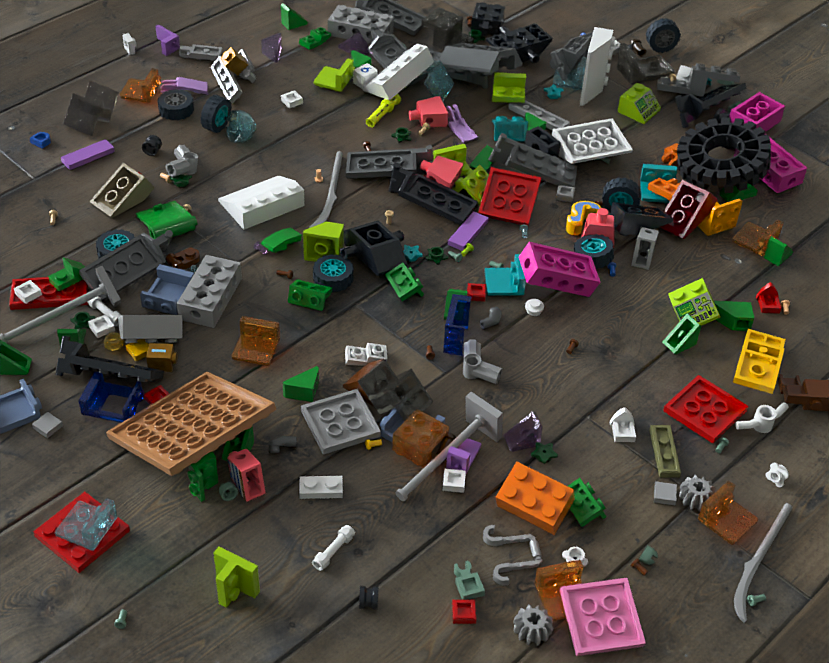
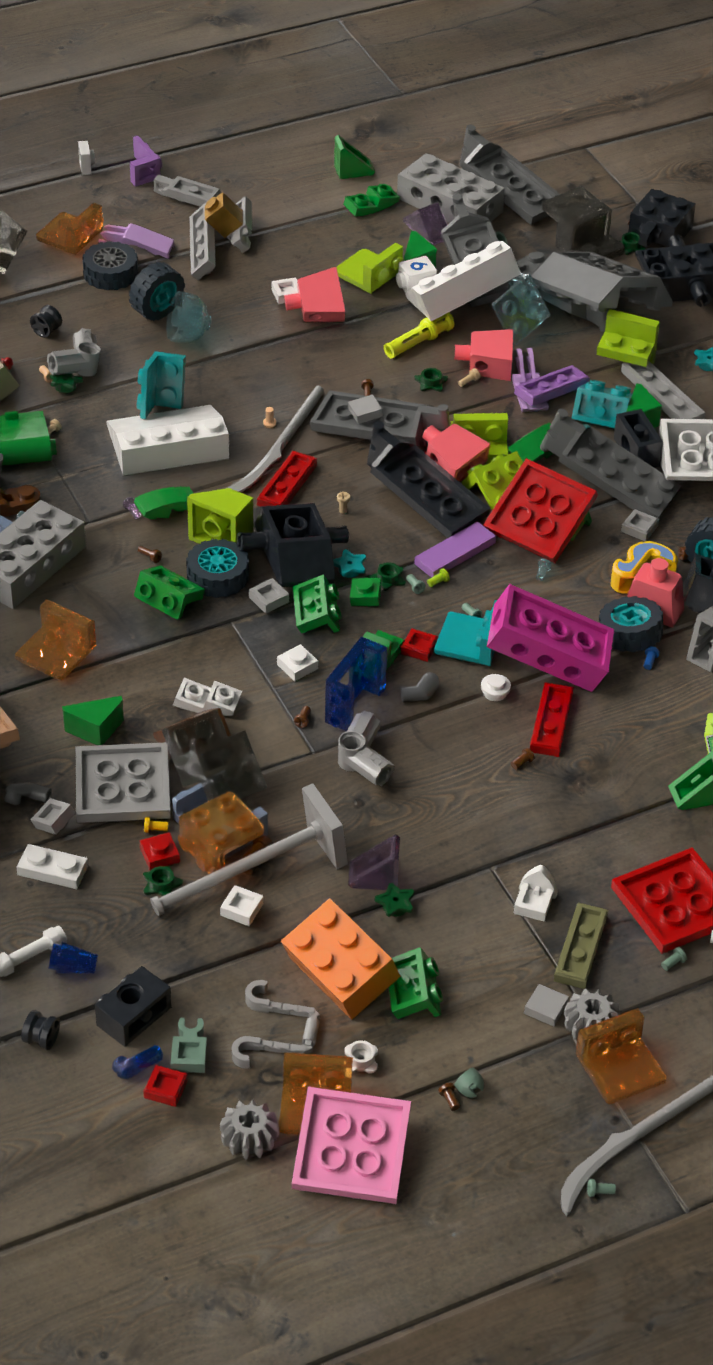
camera: 20 degrees right, 0 degrees up
clear purple slope [261,33,282,63] -> none
medium lavender bracket [446,438,481,473] -> none
none -> light grey plate [30,798,76,834]
none -> clear blue cone [48,941,98,974]
none -> black brick [95,966,172,1047]
none -> clear blue arm [112,1045,163,1079]
none -> teal bracket [136,351,186,419]
none -> red plate [140,832,180,871]
none -> dark green plate [143,866,183,896]
none -> light grey plate [249,578,289,613]
none -> red tile [257,451,317,507]
none -> white plate [277,644,318,681]
none -> coral torso [284,267,345,322]
none -> light grey tile [348,394,383,424]
none -> green plate [350,578,382,606]
none -> medium lavender tile [514,365,590,406]
none -> red tile [530,682,574,757]

